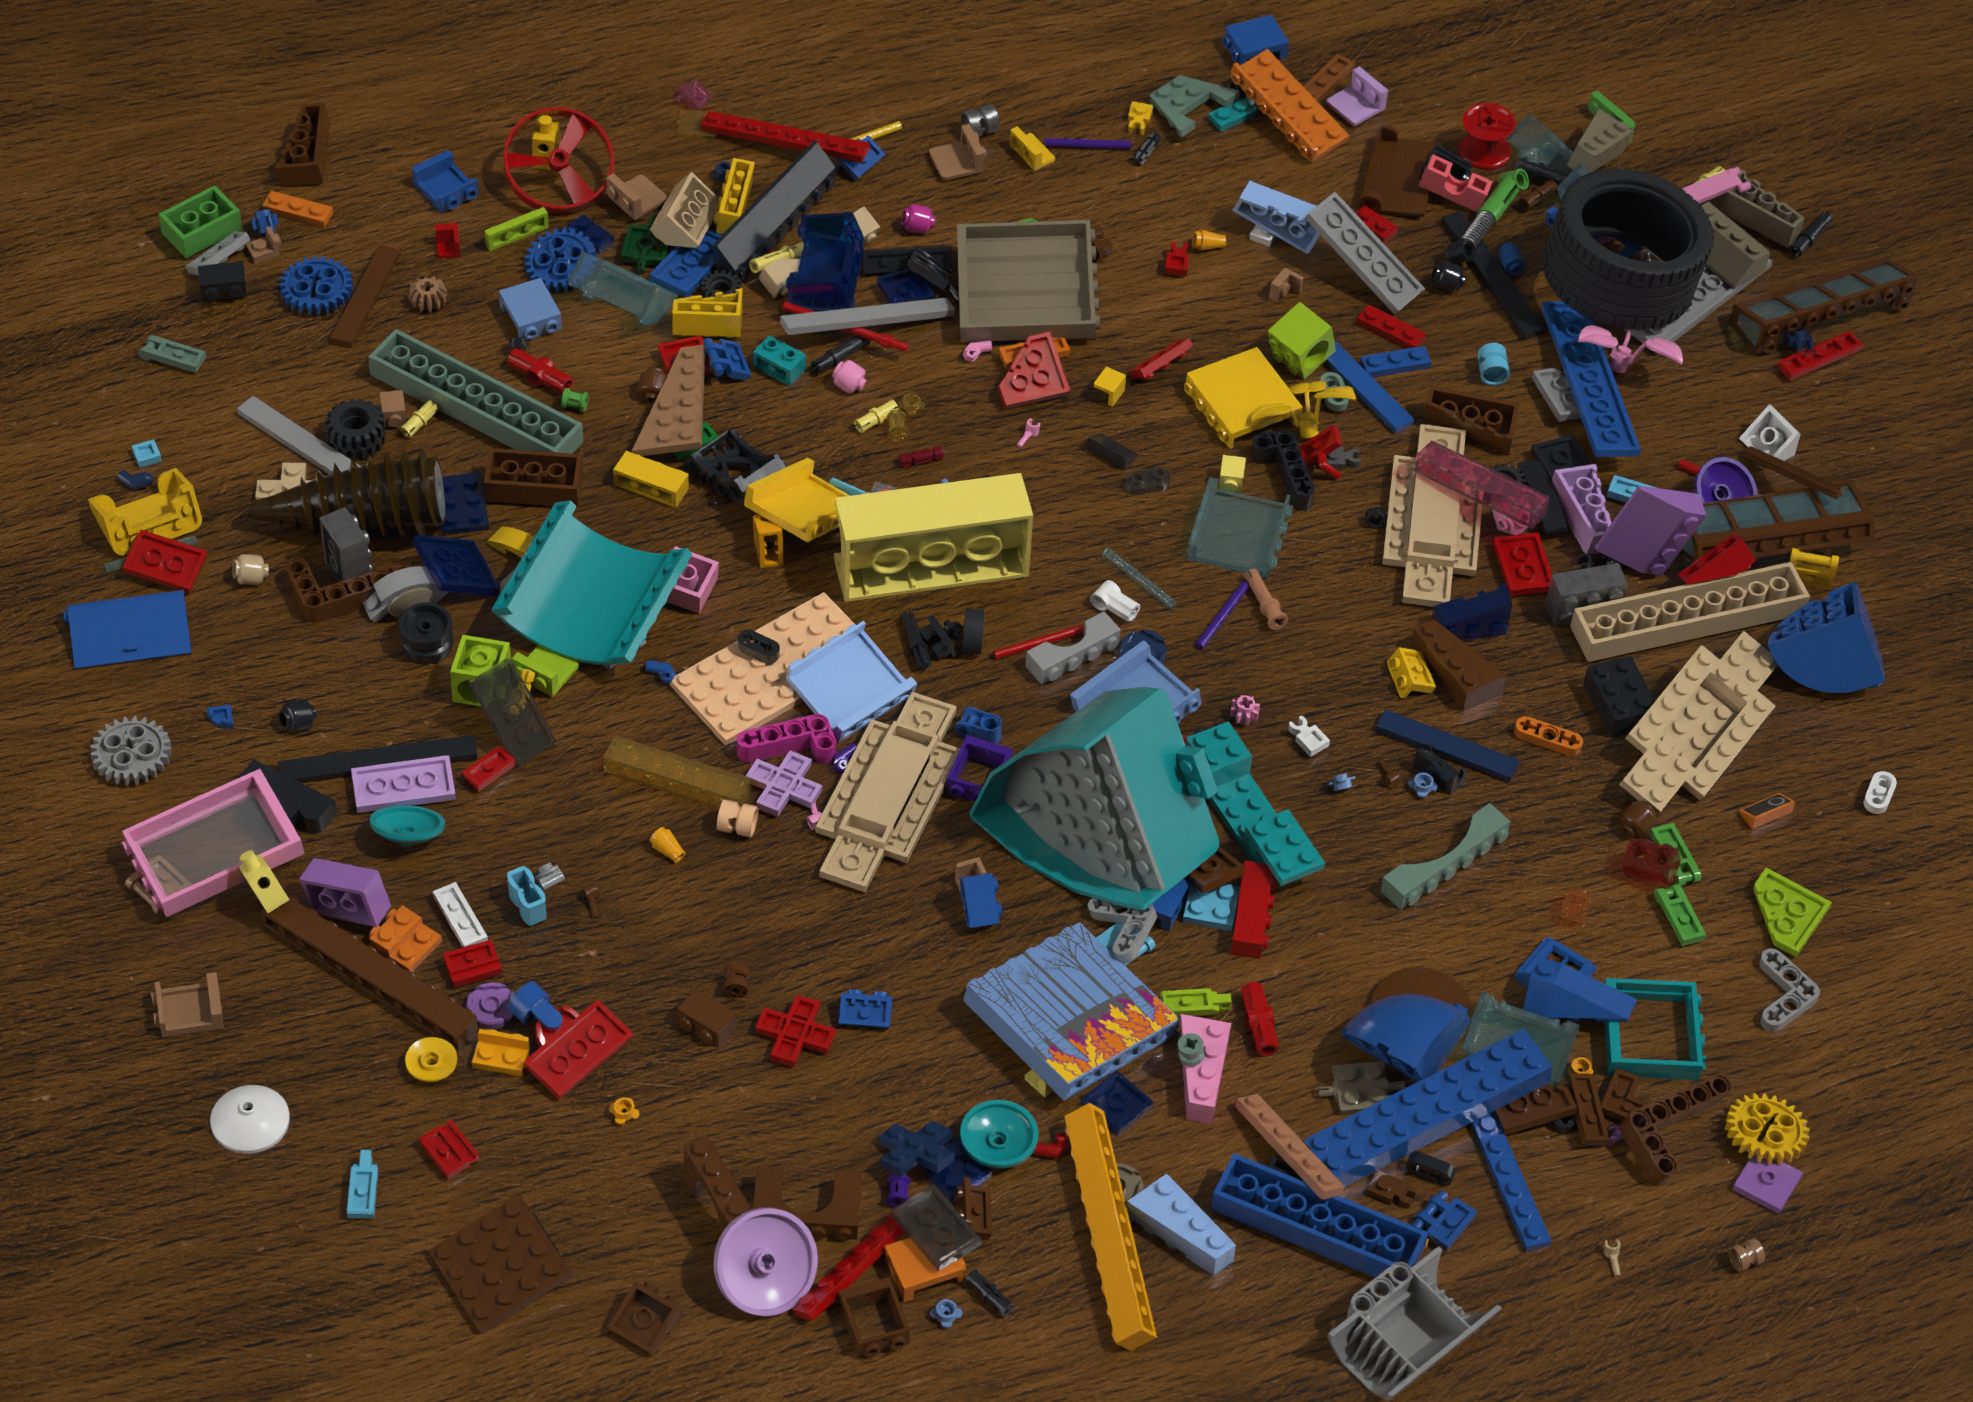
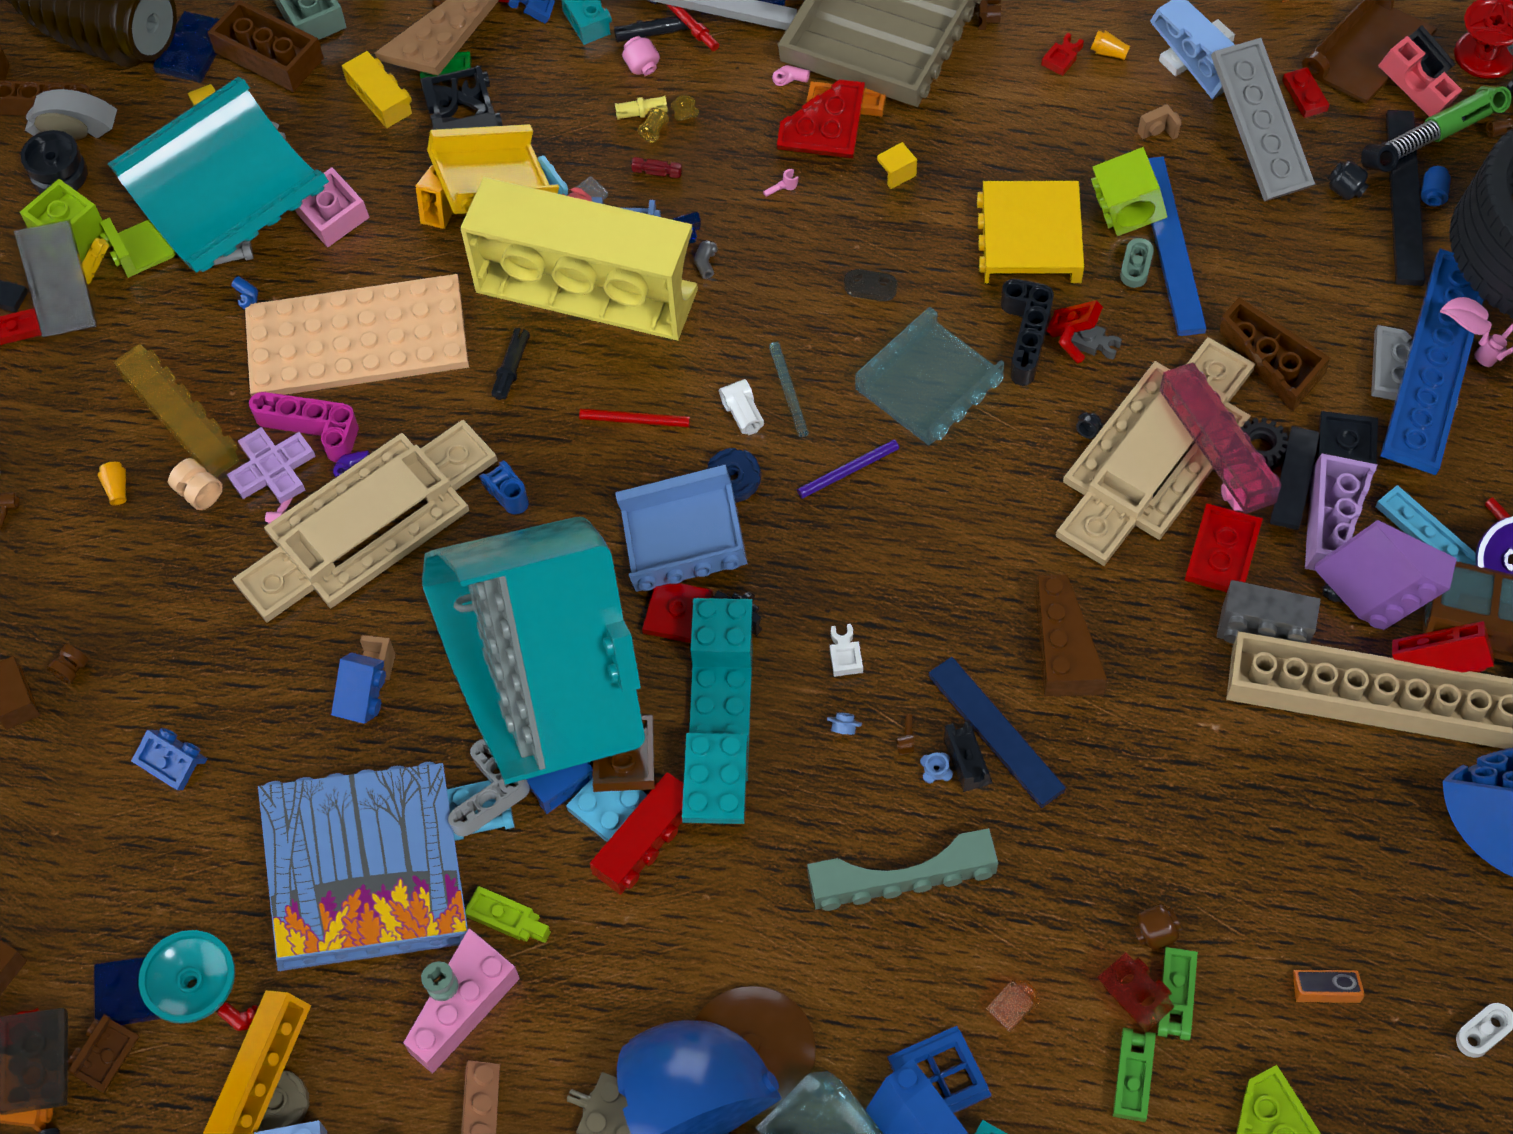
camera: 35 degrees right, 10 degrees up
flat silver brick [320,507,373,582] -> none
clear blue plate [412,535,501,596] -> none
black beam [738,630,780,664] -> none
red plate [755,995,836,1067] -> none
light blue panel [786,621,917,742] -> none
dark blue plate [878,1121,955,1177] -> none
dark purple bush [886,1174,911,1209] -> none
black hips [920,614,963,660] -> none
dark purple window [946,735,1013,802] -> none
black tyre [962,608,984,654] -> none
light grey arch [1026,612,1121,685] -> none
clear blue tile [1081,1071,1154,1136] -> none
black slope [1087,433,1138,470] -> none
red plate [1128,338,1193,381] -> none
light yellow brick [1218,455,1246,493] -> none
bright pink gear [1230,695,1260,725] -> none
red piece [1240,981,1279,1057] -> none
nougat pin [1244,569,1288,630] -> none
yellow plant [1251,381,1356,438] -> none
red plate [1357,305,1426,349] -> none
blue plate [1360,346,1432,378] -> none
yellow bracket [1387,647,1436,698] -> none
clear blue wedge [1431,583,1512,640] -> none
medium azure wheel [1477,343,1510,386] -> none
orange beam [1514,716,1583,756] -> none
black hand [1578,554,1608,569] -> none
black brick [1583,656,1655,738] -> none
tan piece [1619,631,1778,816] -> none

